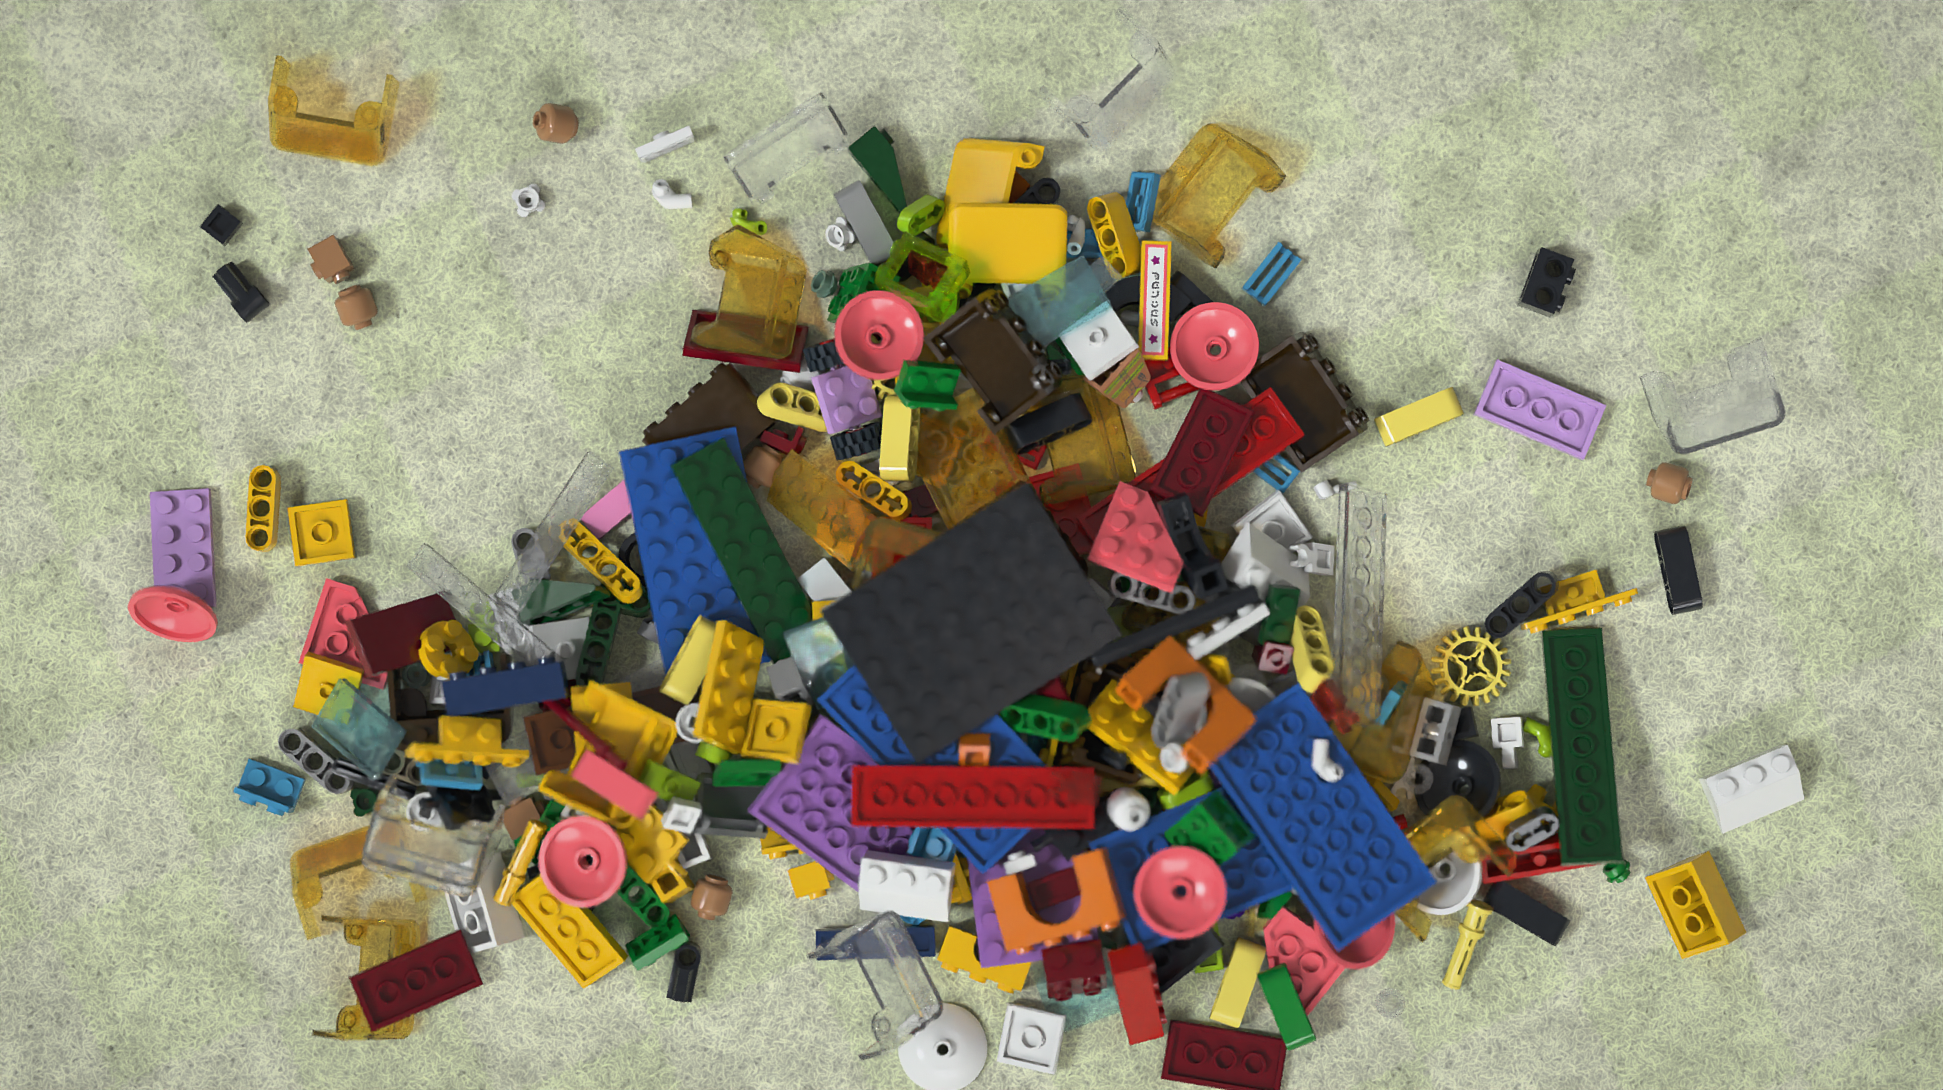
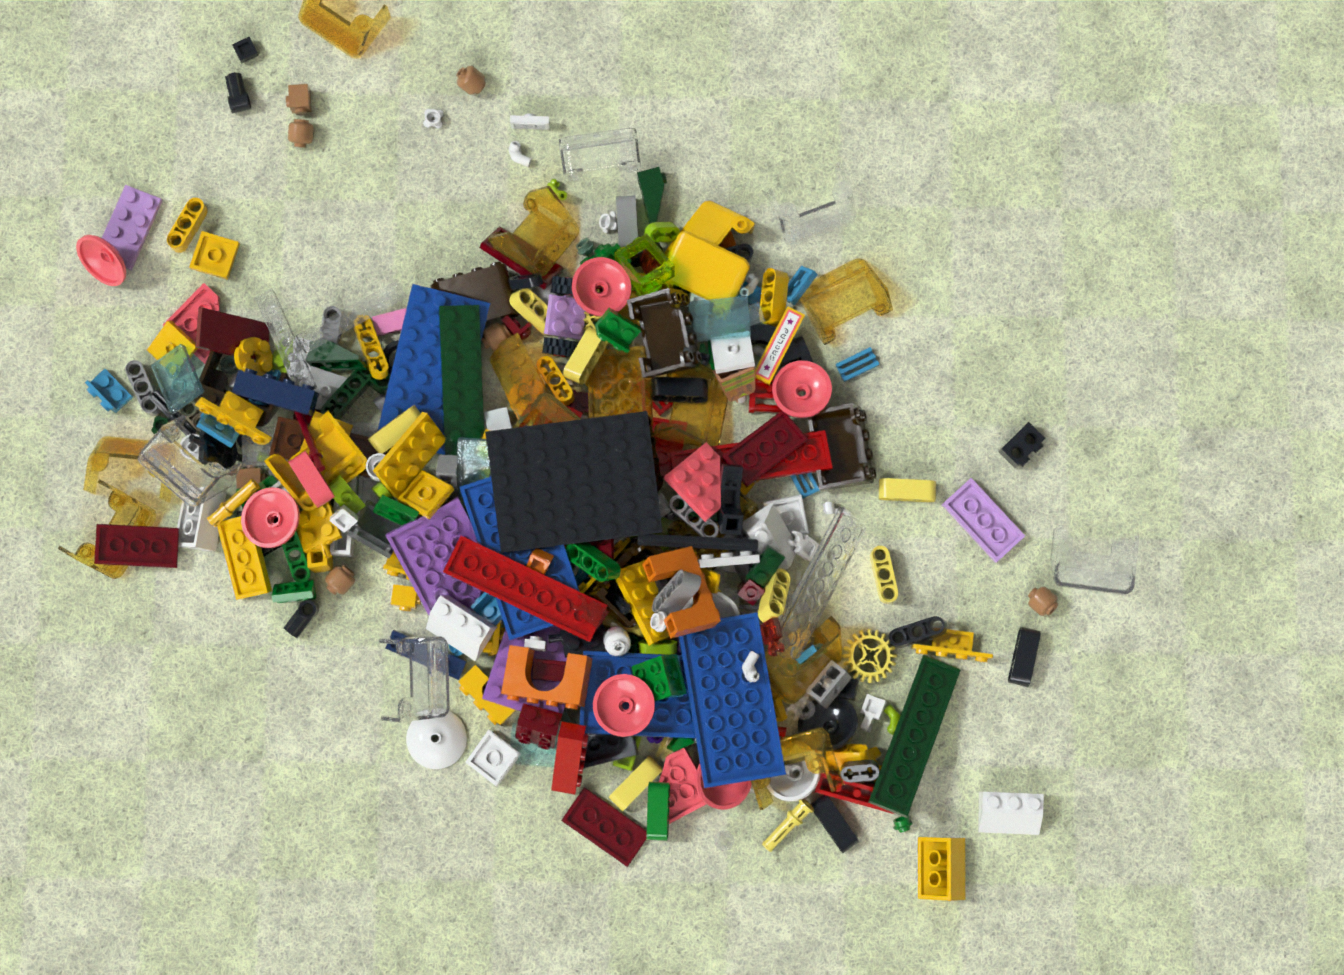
camera: 20 degrees right, 5 degrees down
none -> black beam [508,273,543,290]
none -> light yellow beam [870,546,898,604]

